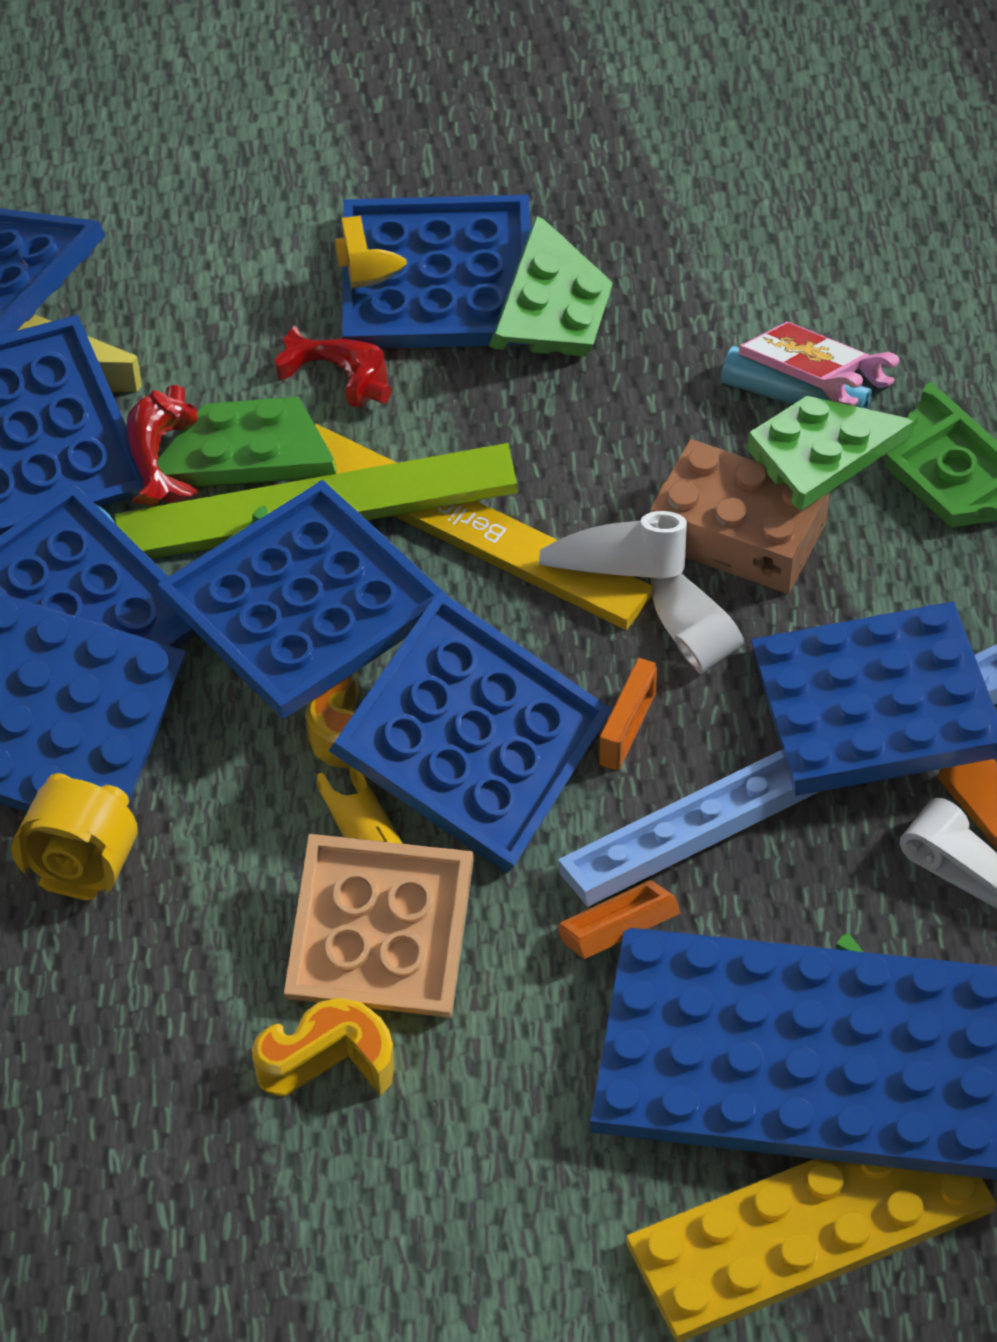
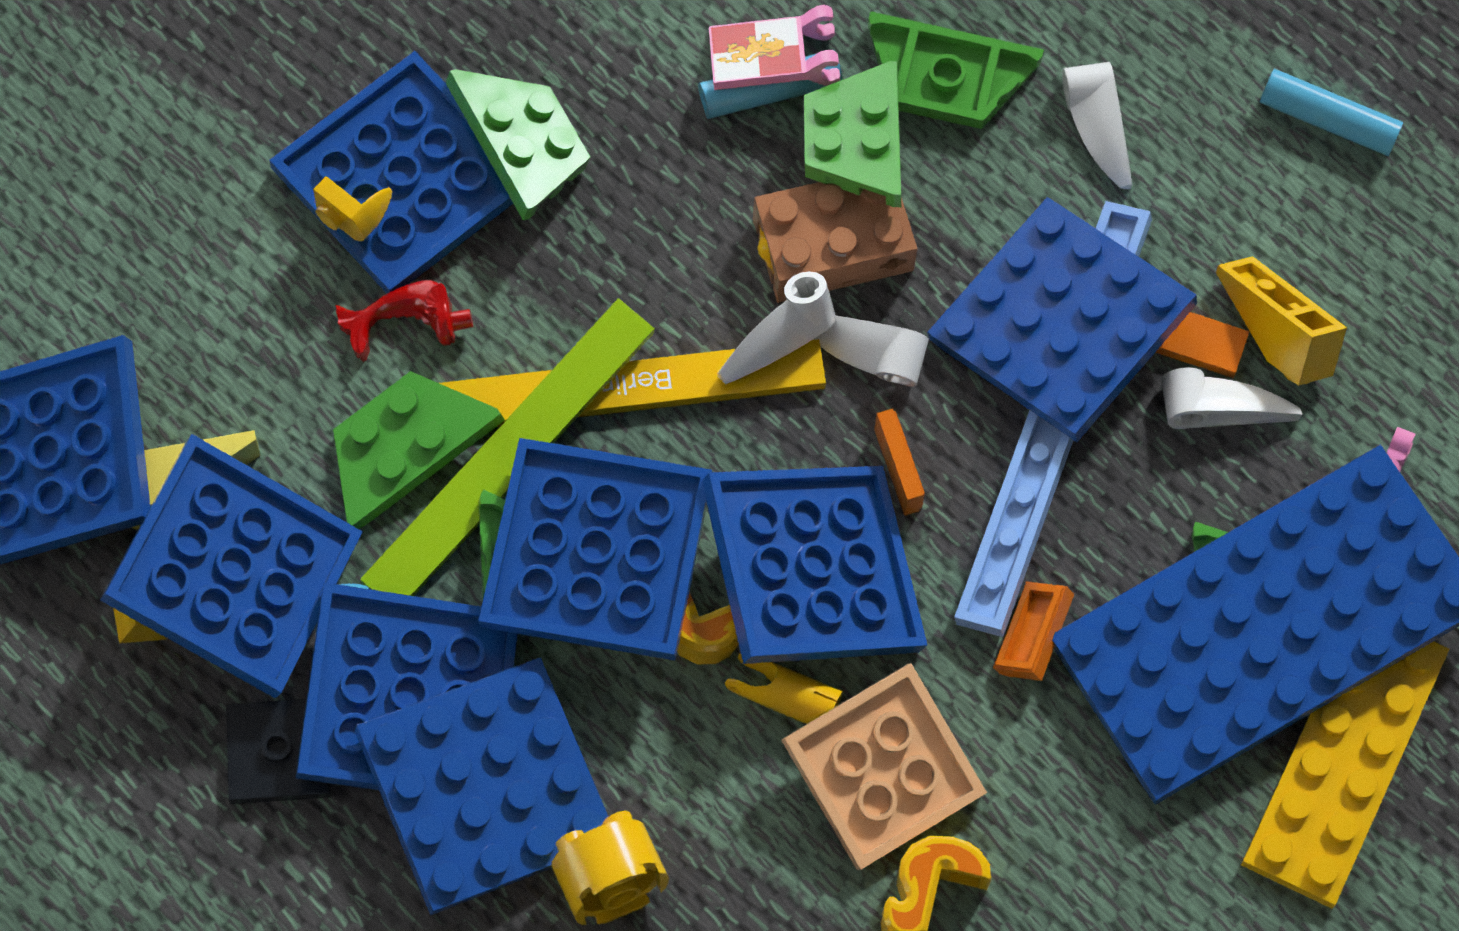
camera: 45 degrees left, 15 degrees up
red animal [127,385,198,507] -> none

